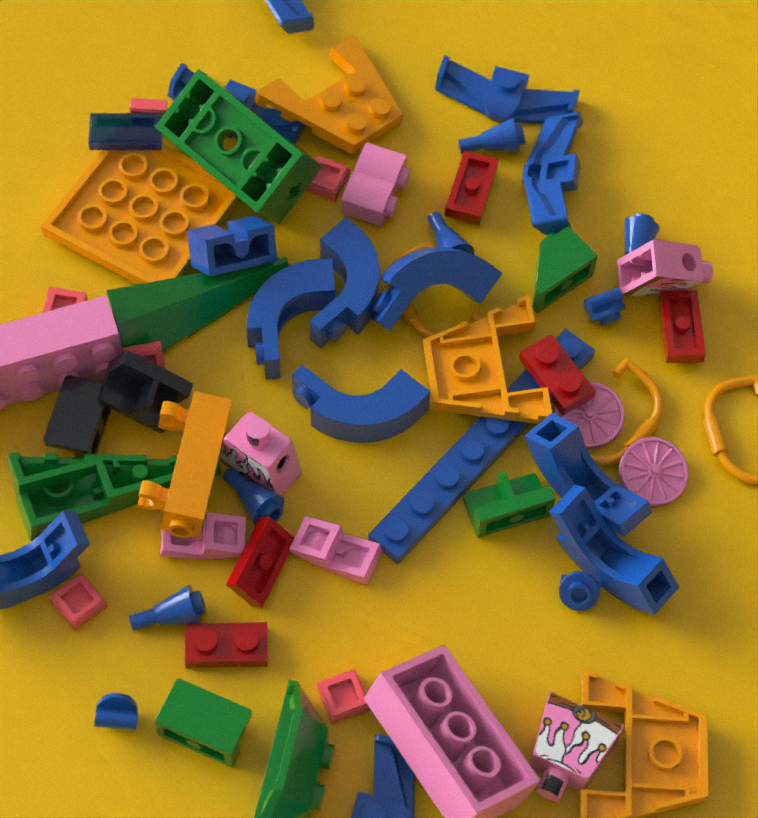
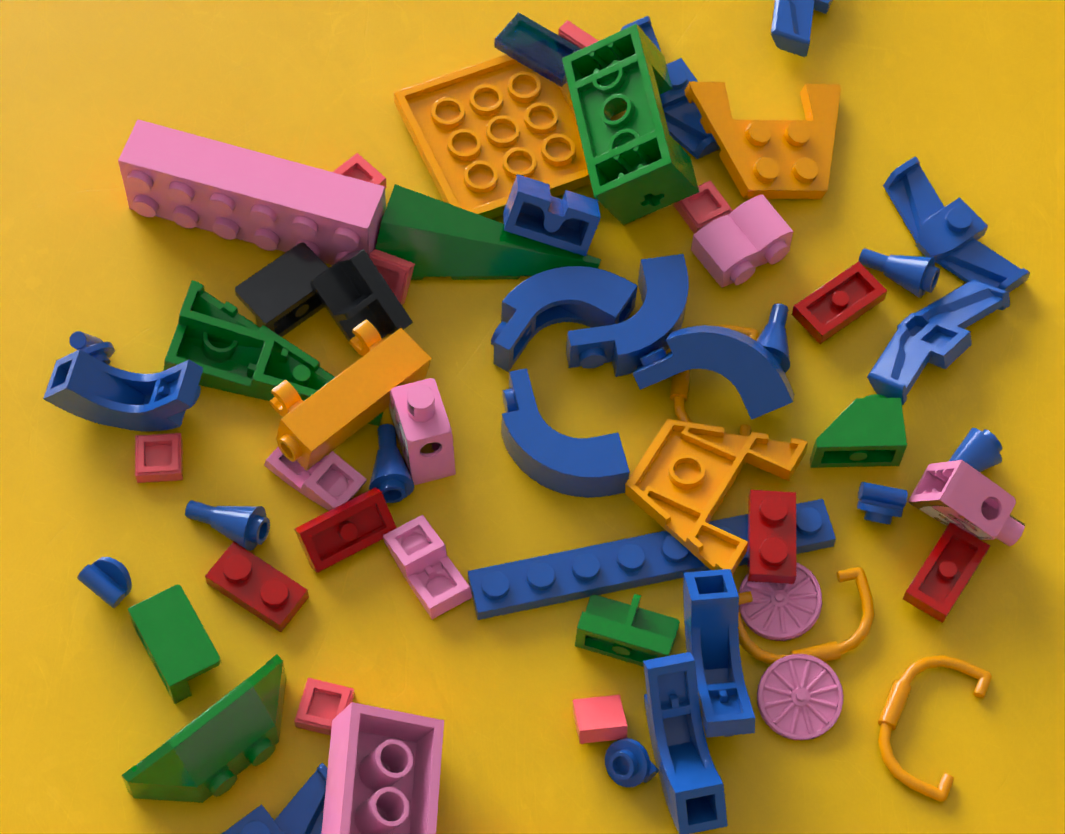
camera: 35 degrees right, 0 degrees up
none -> coral tile [573,695,627,744]

